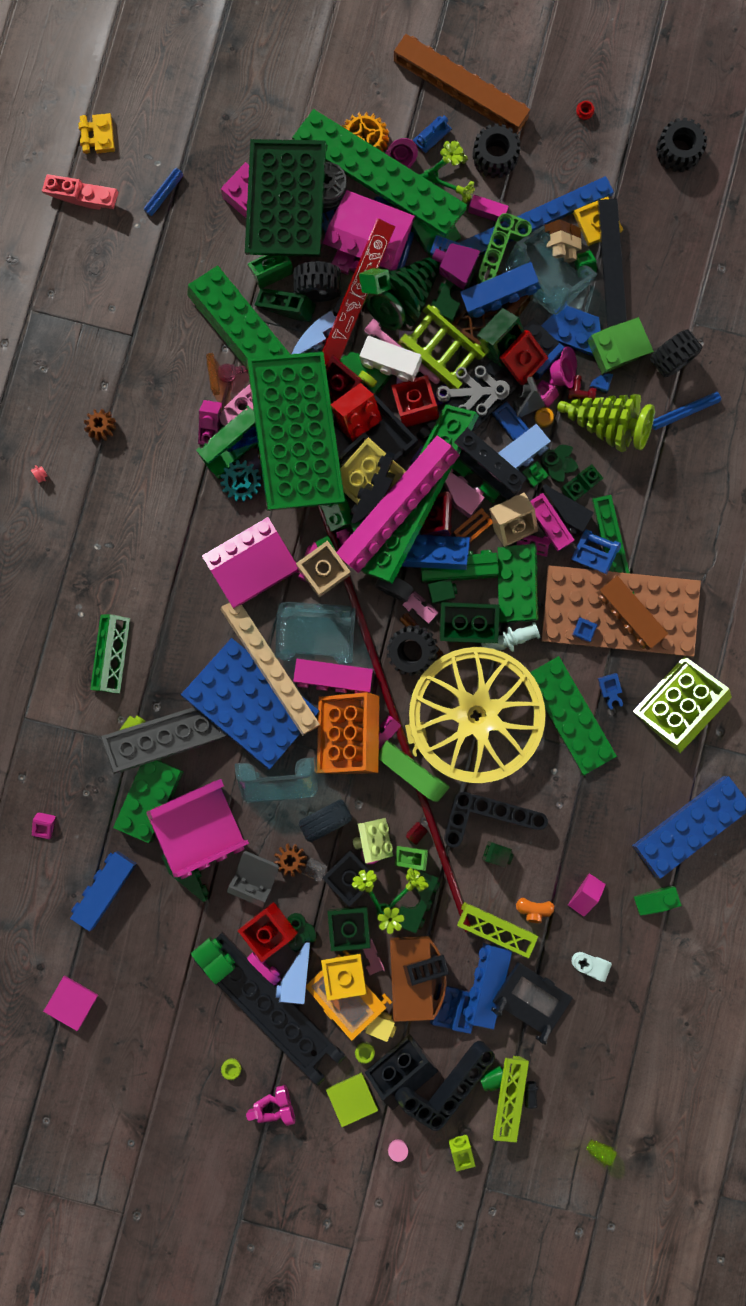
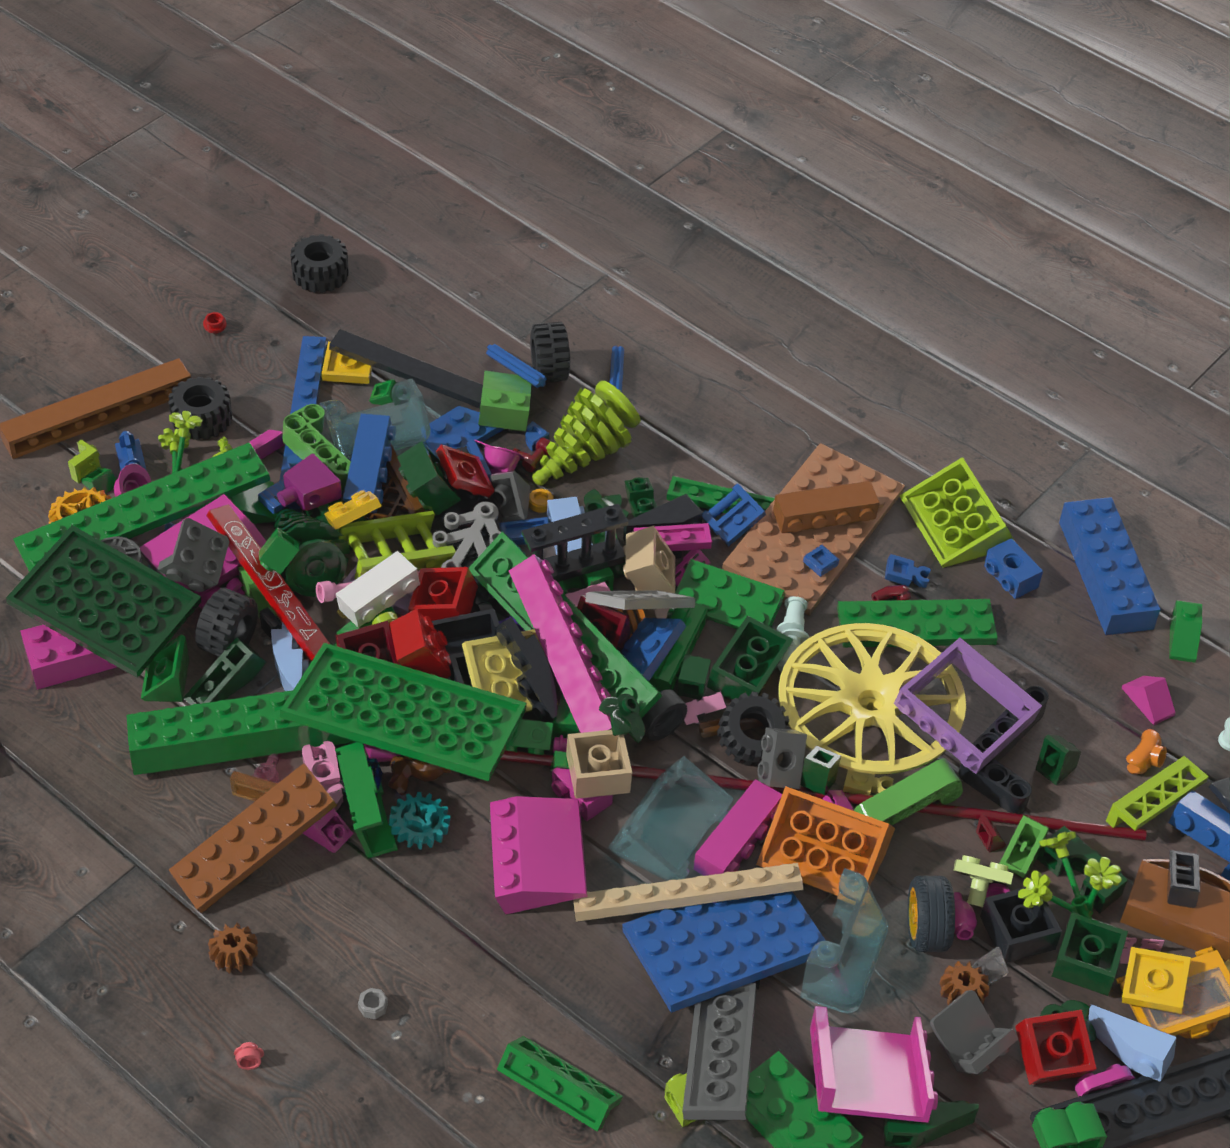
camera: 65 degrees left, 35 degrees down
tan hips [544,219,582,263] -> none
none -> lime bracket [68,440,101,484]
none -> green slope [81,467,117,494]
none -> dark grey bracket [157,518,229,592]
none -> dark orange plate [169,763,337,913]
none -> yellow plate [324,490,381,530]
none -> light grey tile [358,988,388,1019]
none -> blue axle [486,344,546,388]
none -> light grey tile [585,590,695,610]
none -> dark green plate [599,693,645,743]
none -> dark grey brick [757,727,807,789]
none -> dark green brick [800,746,841,795]
none -> dark red arm [871,585,911,601]
none -> medium lavender window [894,638,1042,774]
none -> dark pink plant [954,892,977,940]
none -> blue brick [984,538,1043,599]

